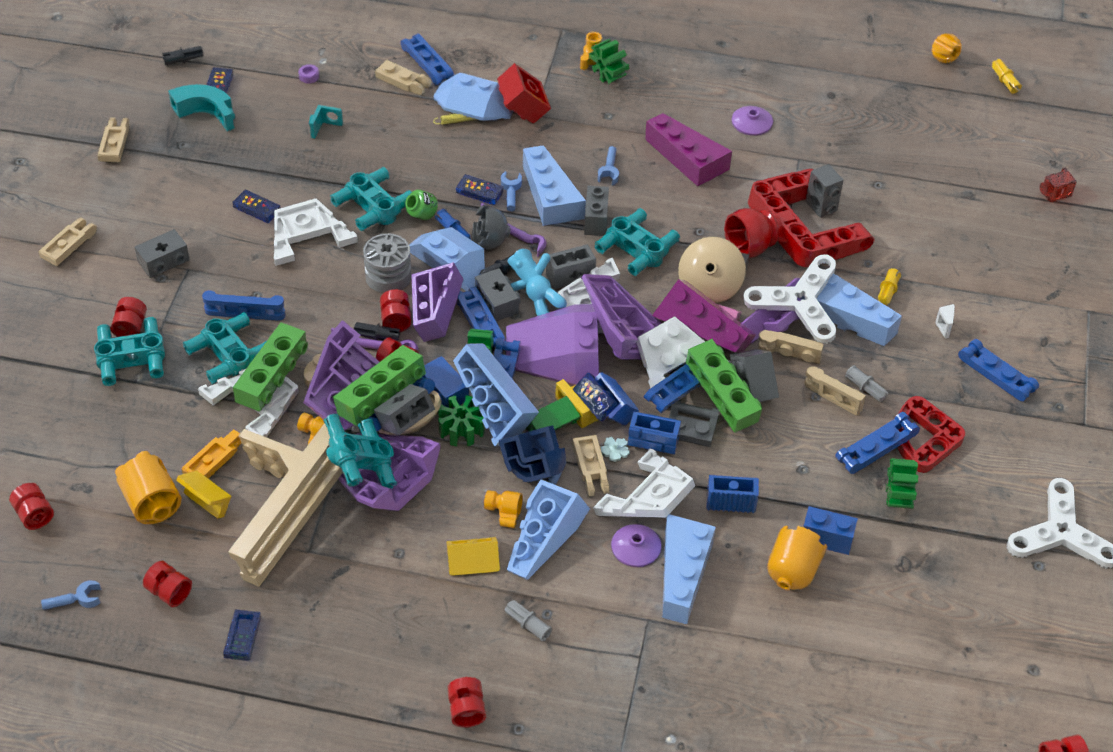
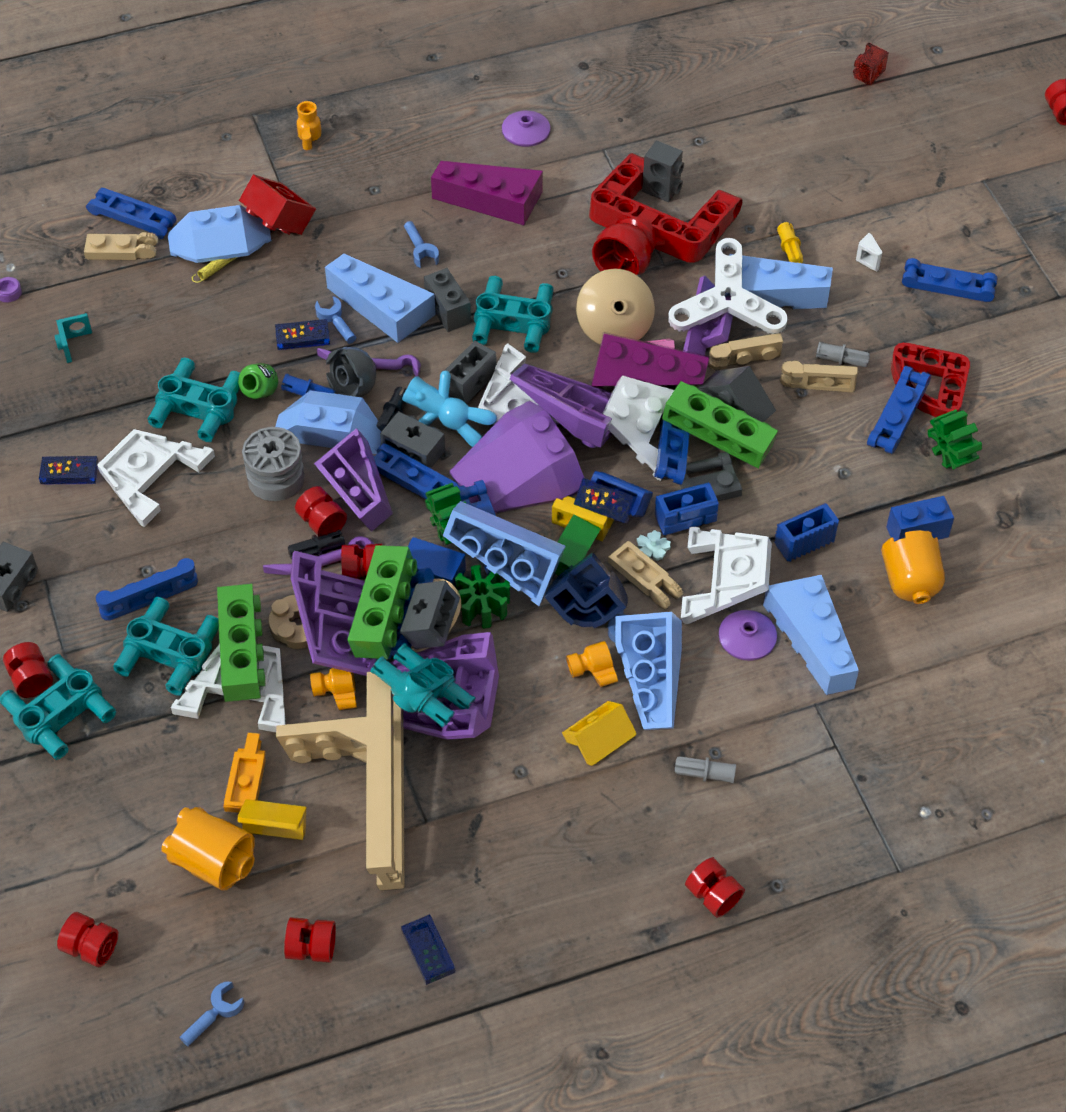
camera: 30 degrees left, 5 degrees up
green gear [589,39,629,84] -> none

